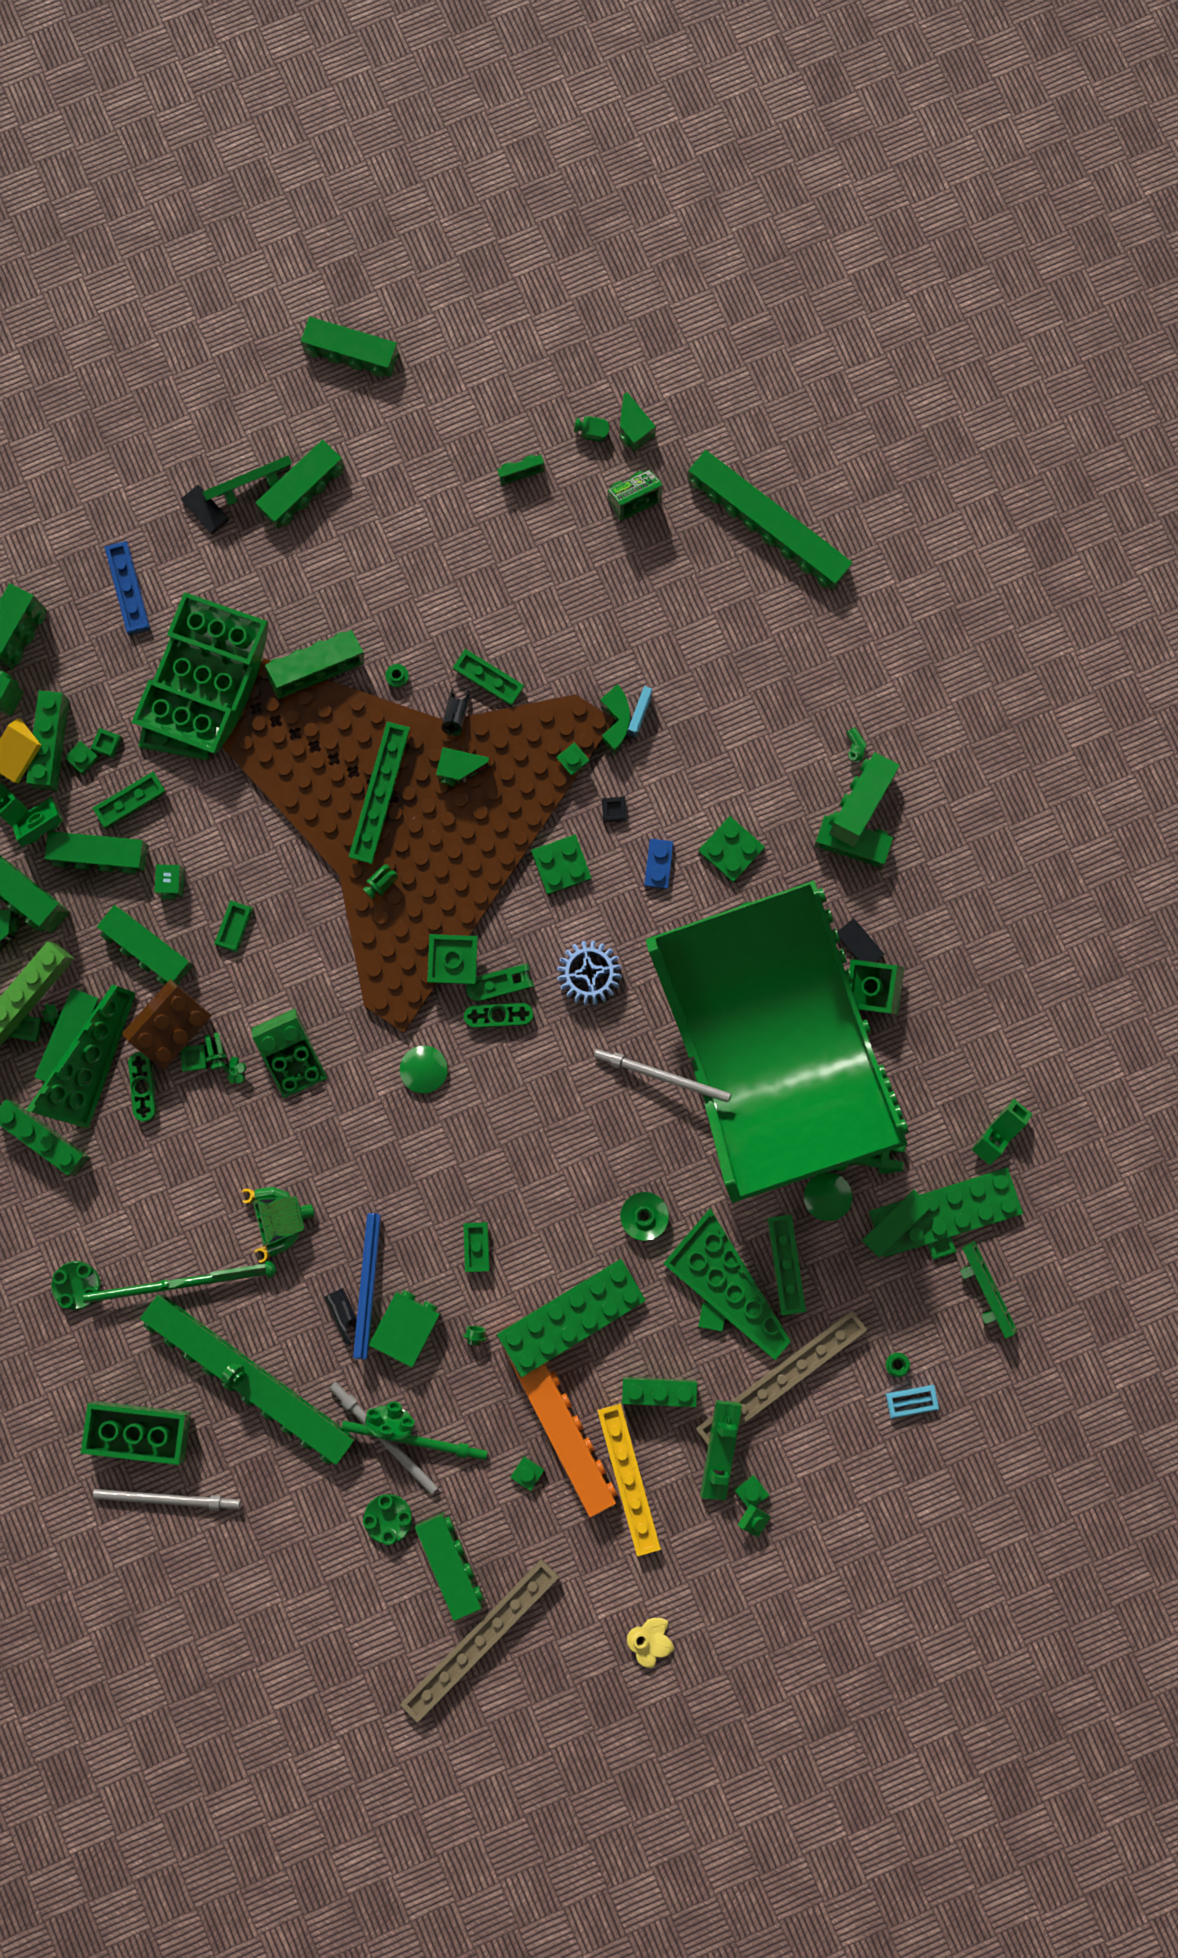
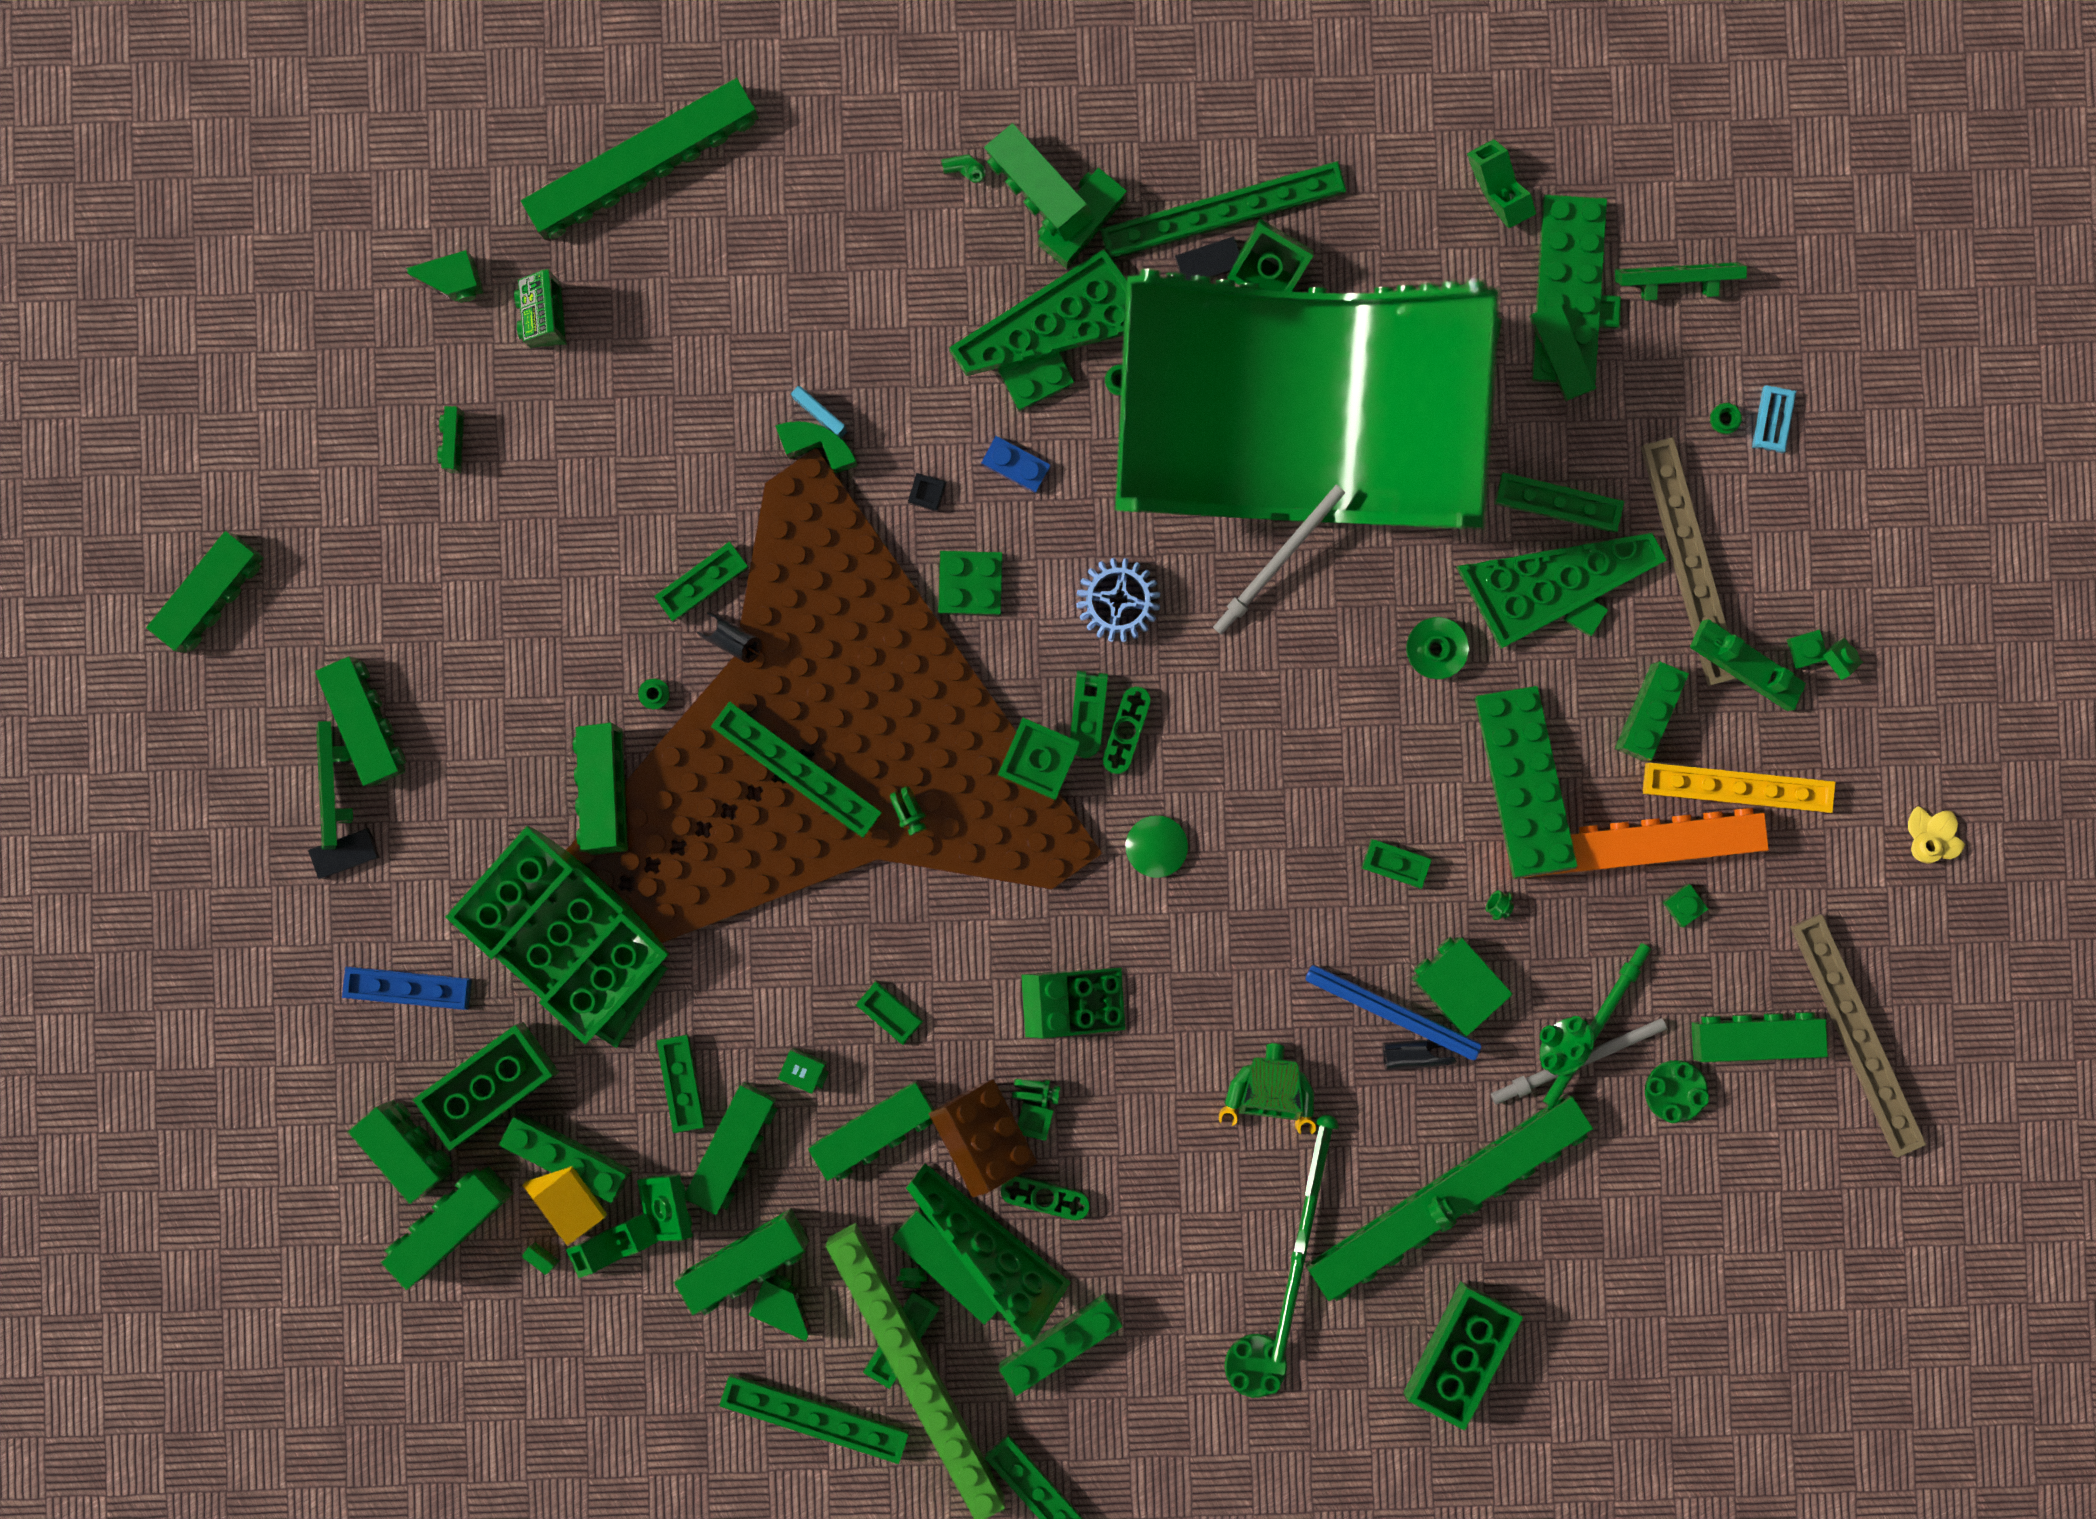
camera: 70 degrees left, 5 degrees up
green plate [64,740,99,775] -> none
green tile [90,728,123,759] -> none
light grey bar [93,1489,241,1511] -> none
green plant [224,1057,246,1084] -> none
green slope [436,747,491,787] -> none
green plate [556,742,590,777] -> none
green arm [573,416,610,442] -> none
green dish [804,1173,852,1221] -> none
none -> green brick [412,1022,560,1151]
none -> green wing [949,249,1127,376]
none -> green tile [1100,161,1347,259]

